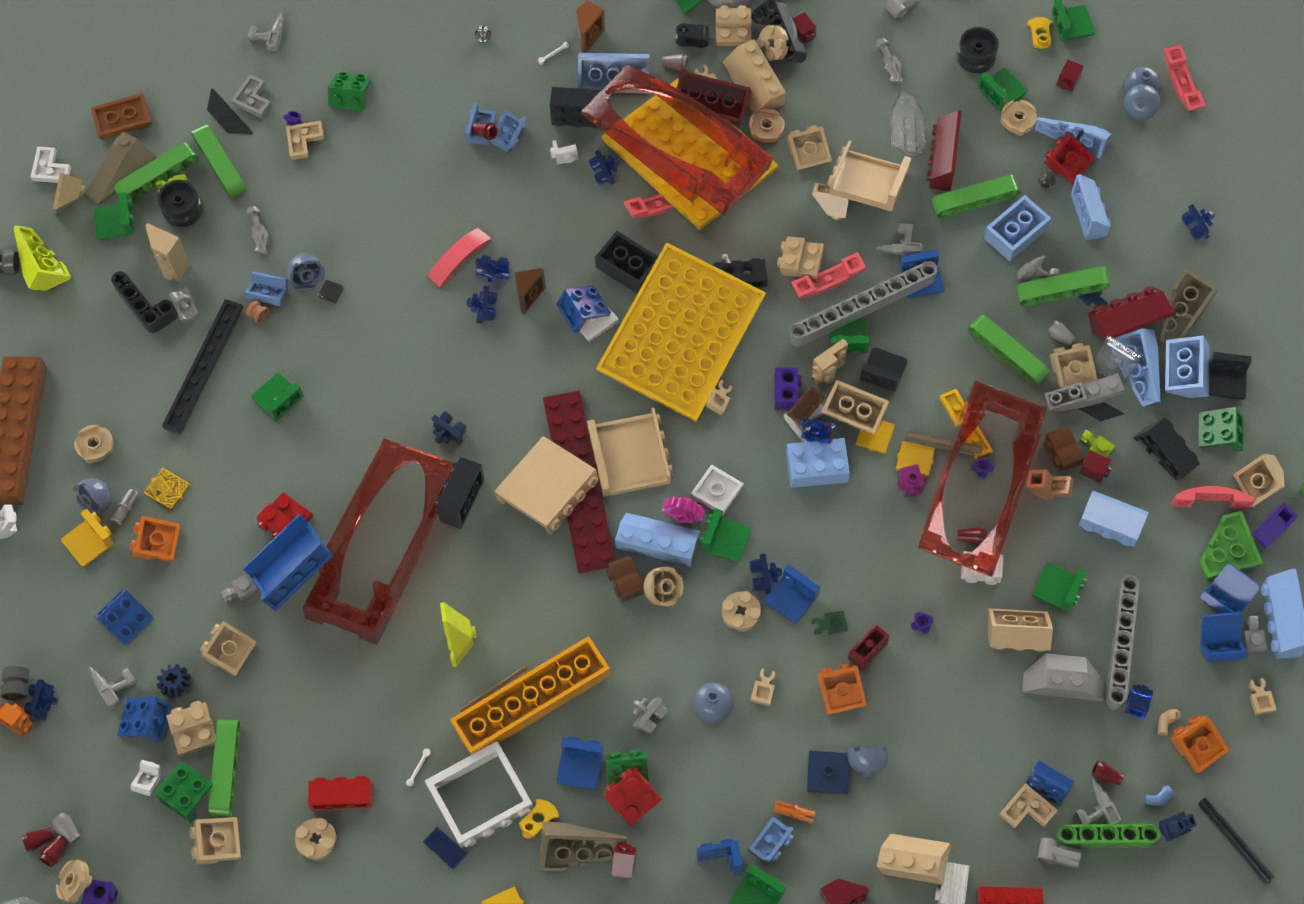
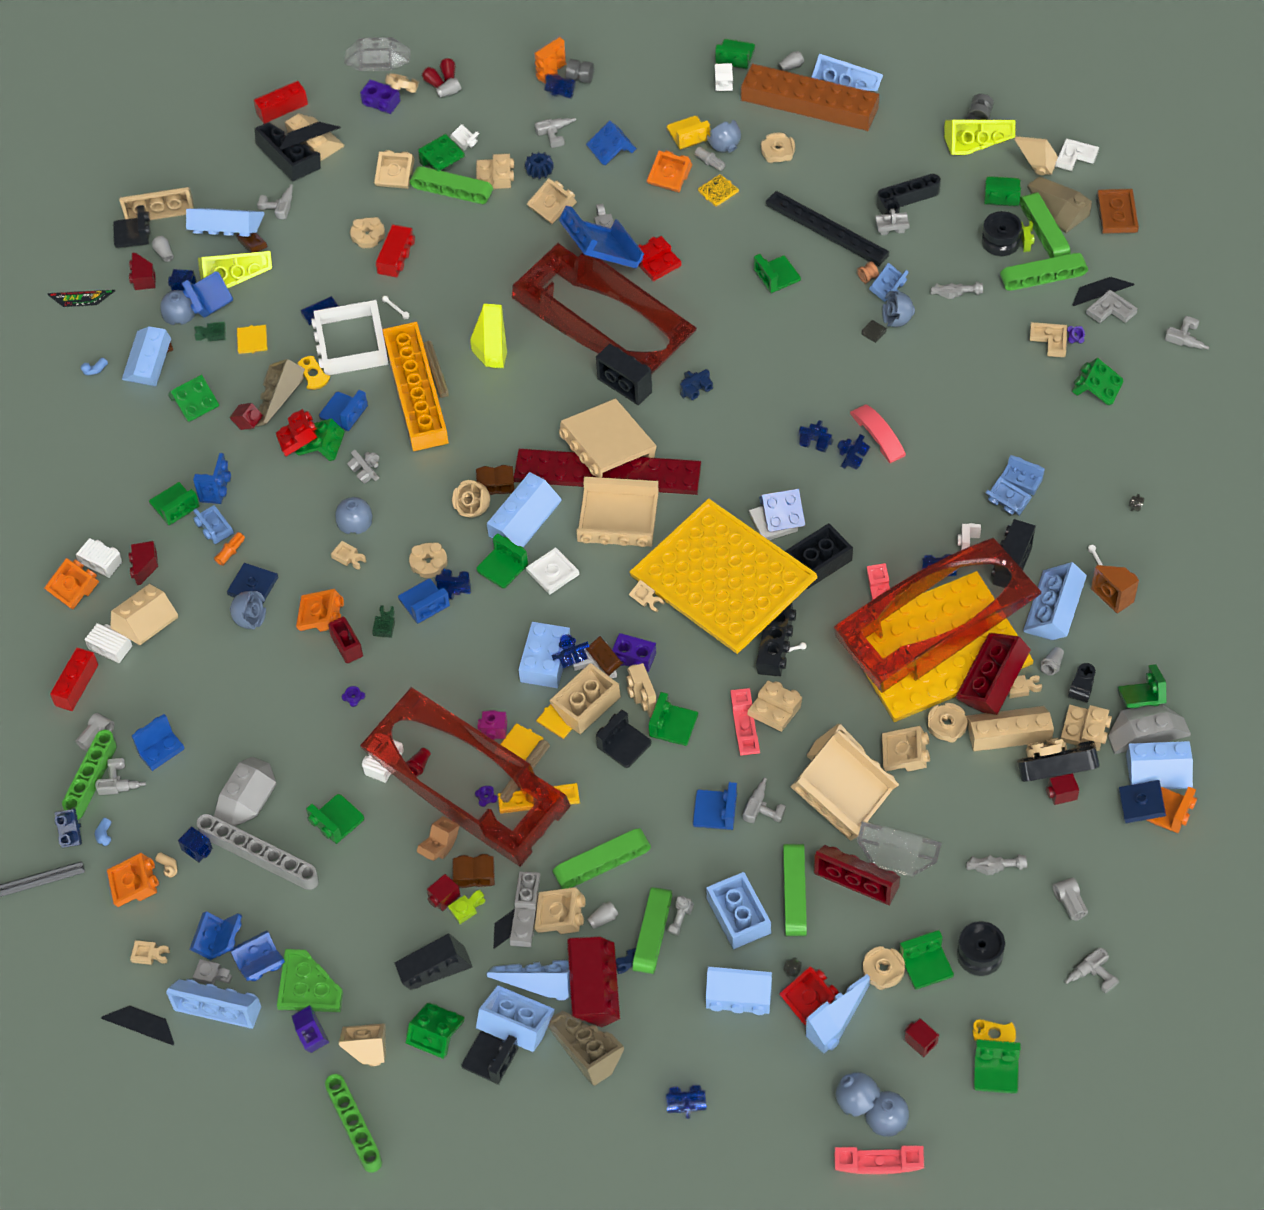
camera: 110 degrees right, 10 degrees down
blue bracket [117,697,172,743] -> none
tan slope [146,223,190,282] -> none
dark red cone [471,123,498,140] -> none
reddish brown slope [515,268,546,315] -> none
dark pink gear [662,497,705,523] -> none
light grey beam [789,261,937,347] -> none
tan slope [988,609,1053,652] -> none
tan plate [999,783,1058,828] -> none
light blue slope [1079,491,1149,547] -> none
dark red cone [1091,761,1124,785] -> none
clear plate [1093,336,1141,386] -> none
coral slope [1171,486,1254,509] -> none

